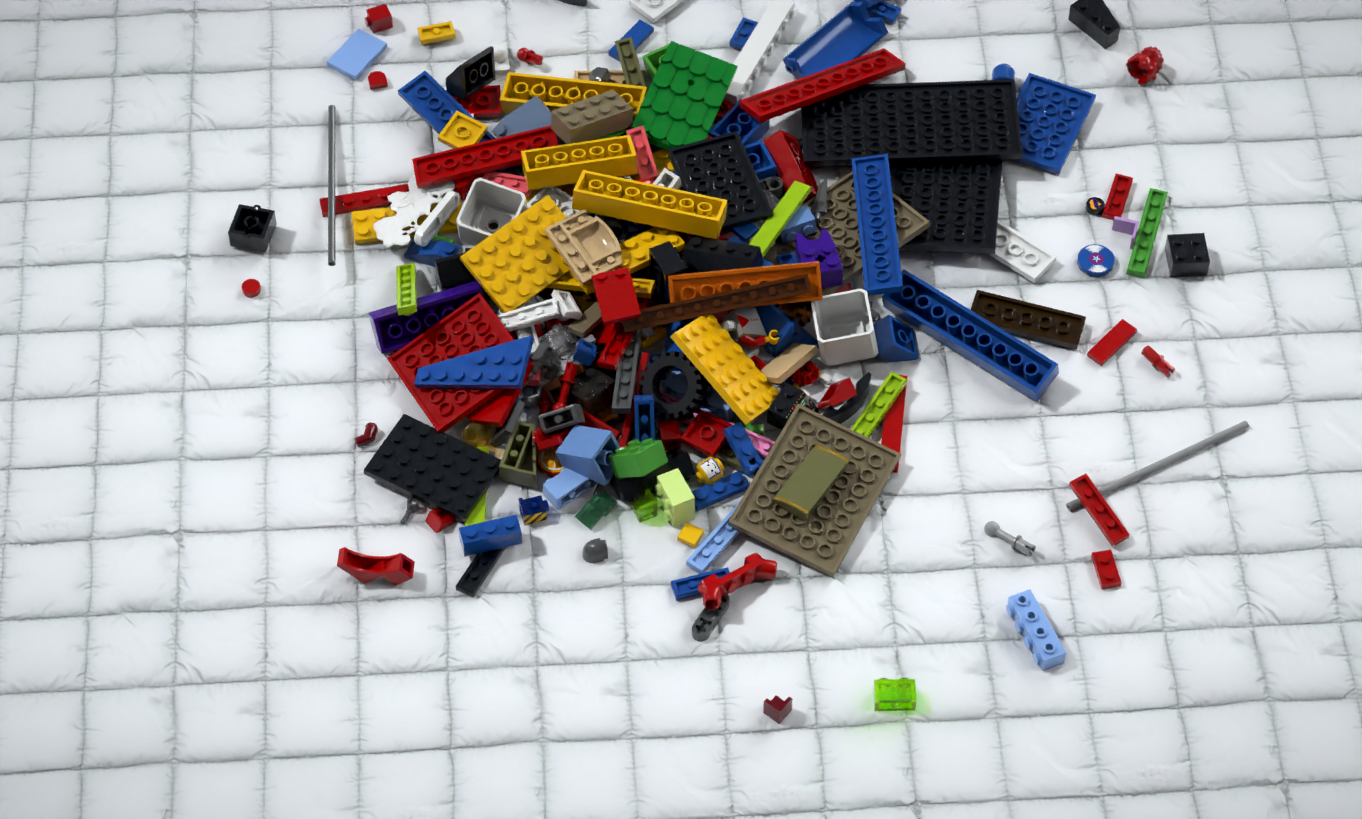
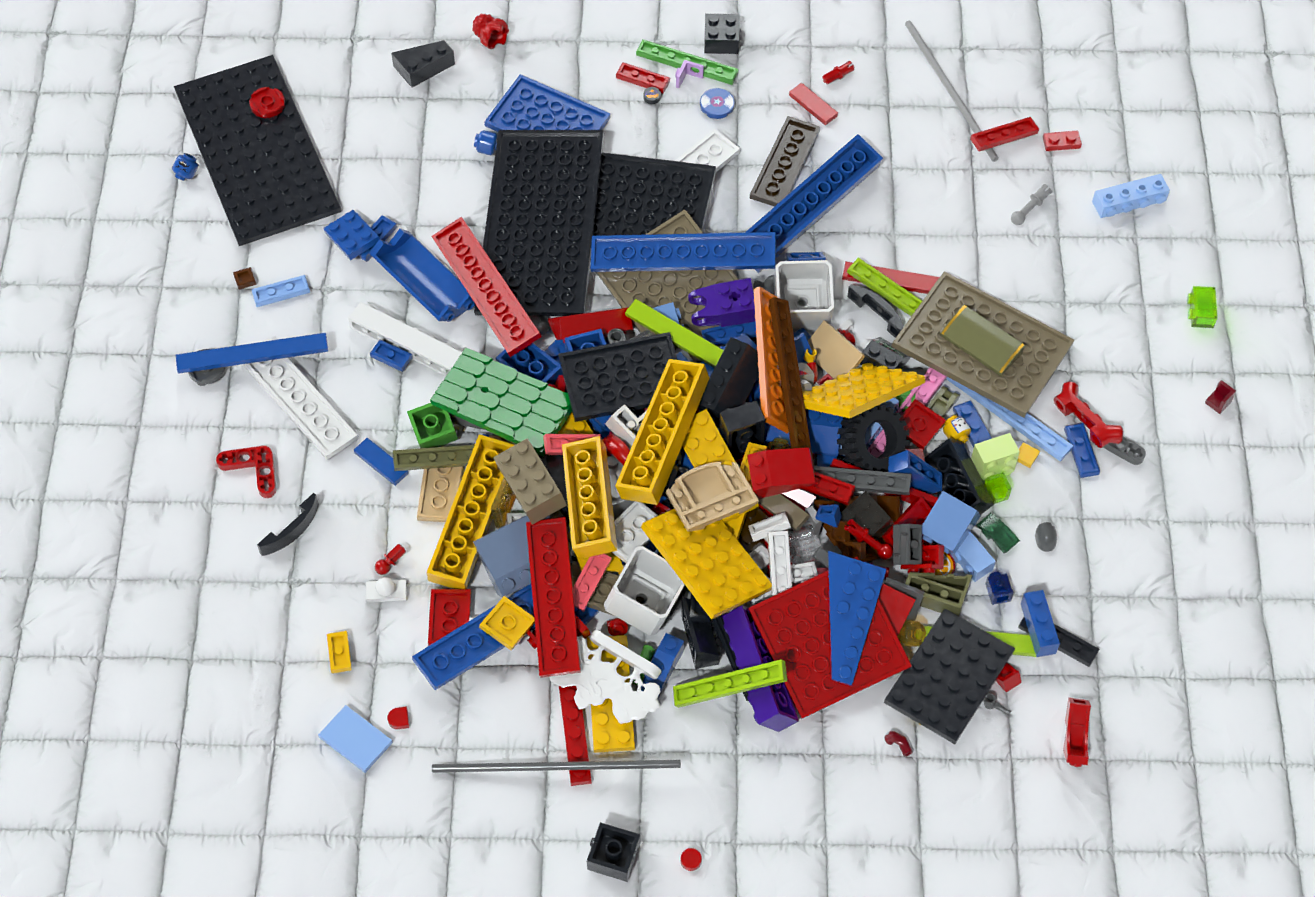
camera: 85 degrees left, 5 degrees up
red brick [365,4,393,33] -> none
black slope [446,46,496,99] -> none
dark grey piece [589,67,611,83] -> none
bright green brick [609,438,668,478] -> none
blue plate [723,422,764,477] -> none
dark grey bar [811,176,828,223] -> none
red tile [817,377,858,410] -> none

